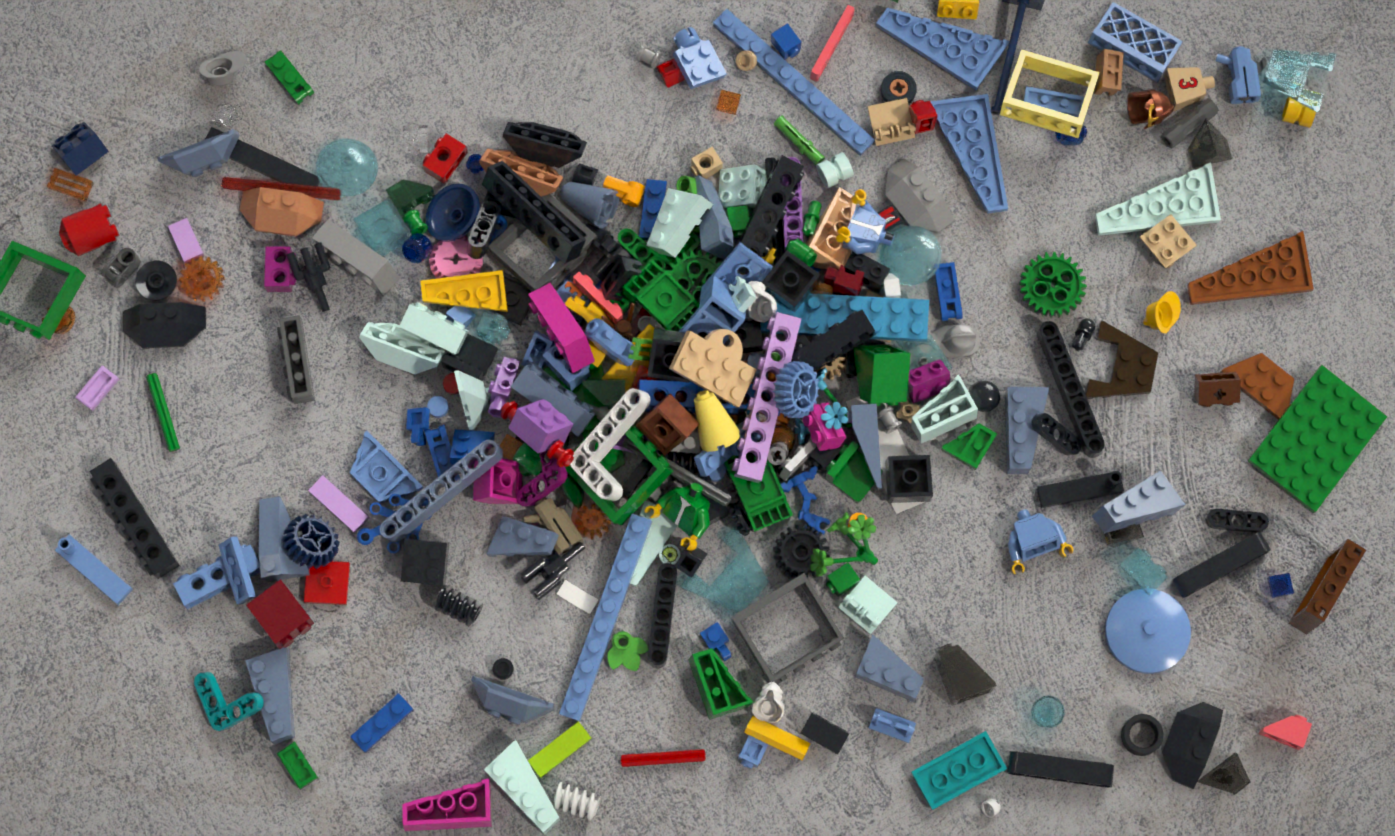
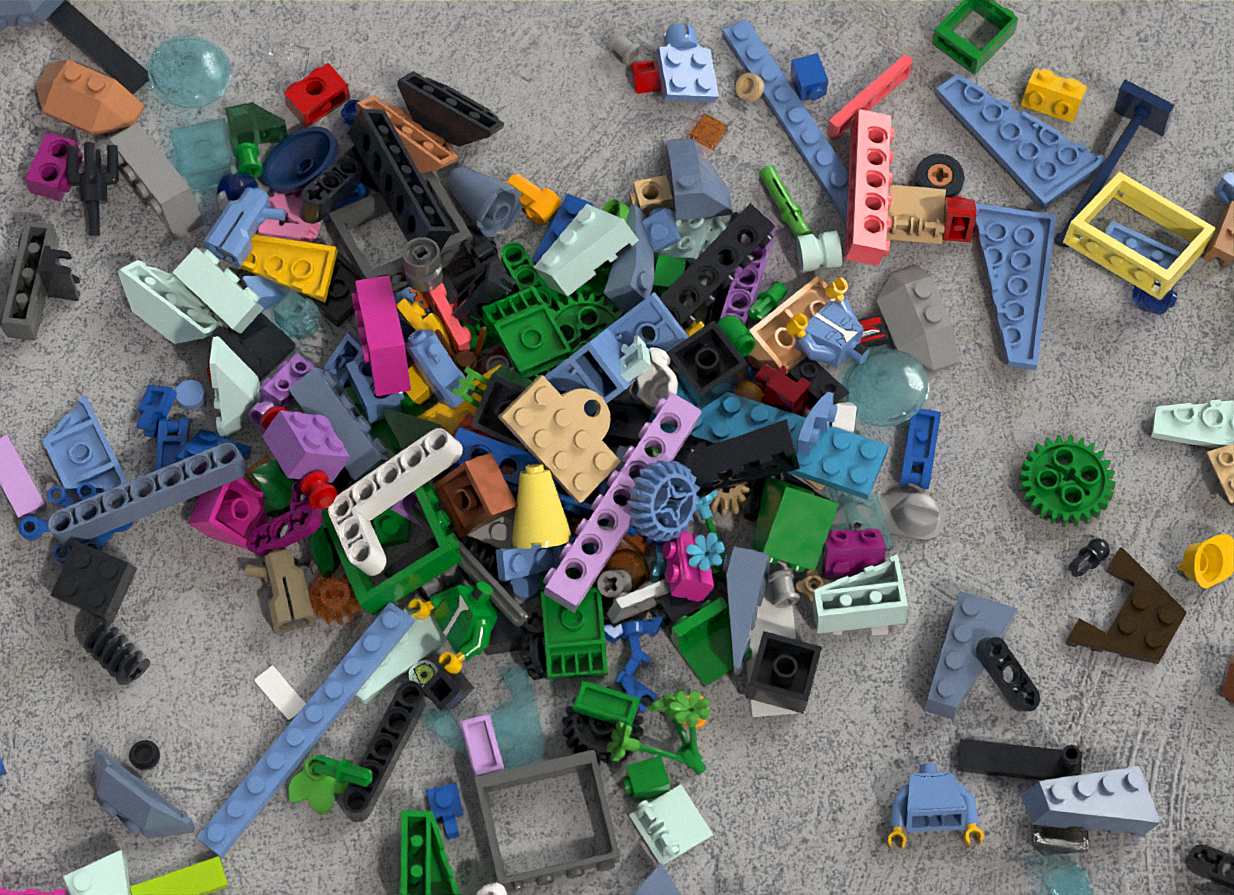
camera: 20 degrees right, 10 degrees down
clear red axle [221,177,341,201] -> none
sand blue wing [486,516,559,557] -> none
black plant [521,542,585,600] -> none
black slope [572,163,598,186] -> none
green wing [941,423,997,470] -> none
black hair [968,380,1001,412] -> none
black beam [1037,321,1105,458] -> none
none -> black hinge [38,246,80,301]
none -> medium blue piece [204,187,286,267]
none -> green axle [313,754,373,787]
none -> dark grey wheel [402,237,443,292]
none -> lavender tile [460,714,505,777]
none -> green tile [573,680,640,727]
none -> medium blue bracket [641,207,682,252]
none -> sand blue wedge [667,138,733,220]
none -> medium blue slope [798,392,838,456]
none -> coral brick [845,109,894,266]

